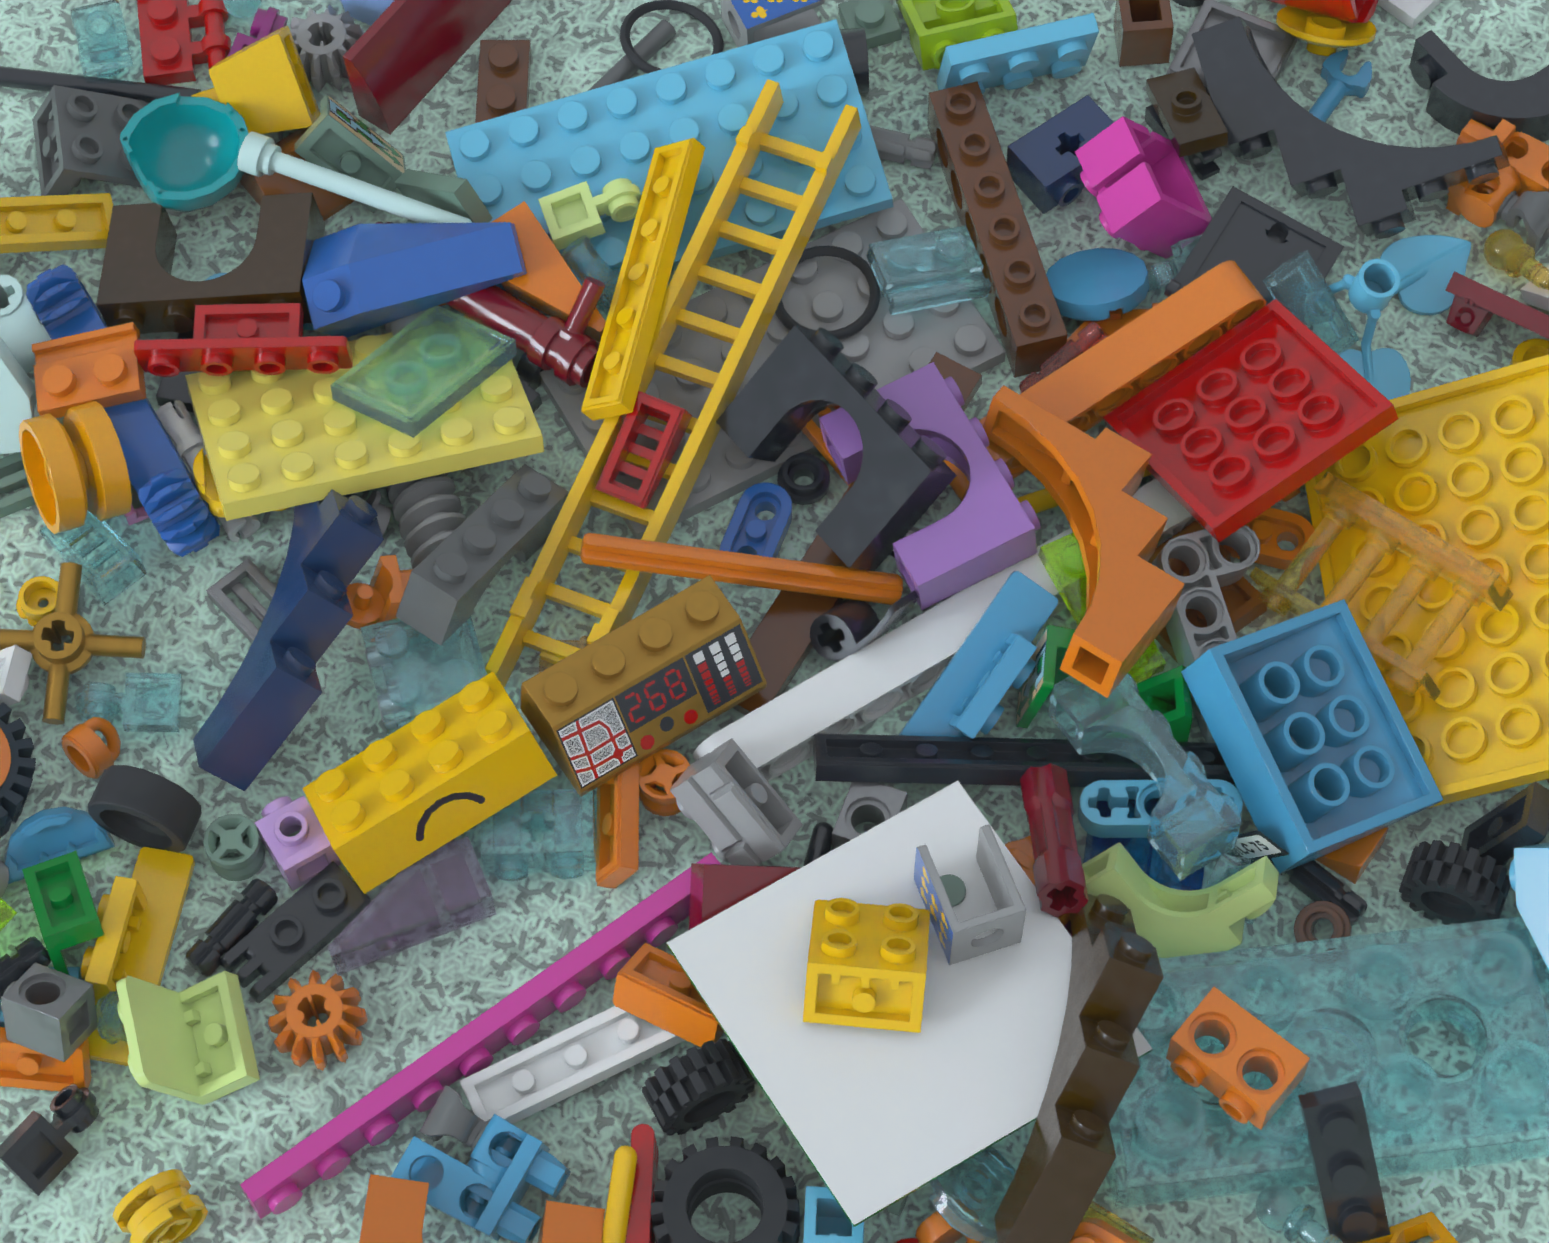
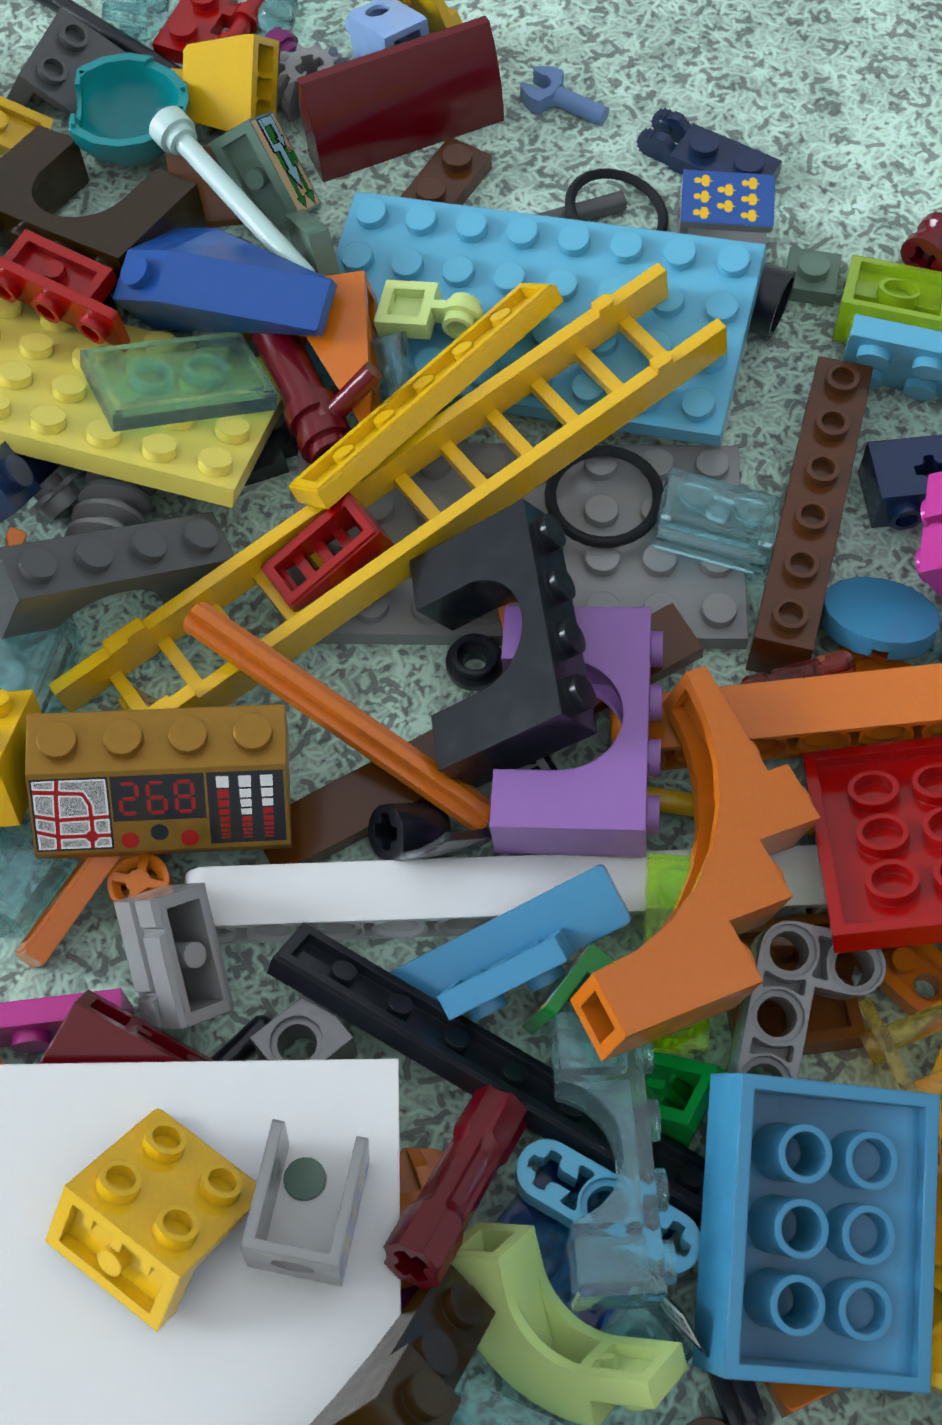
camera: 30 degrees right, 0 degrees up
blue plate [720,482,792,558] -> none
light grey axle [870,125,937,169] -> none

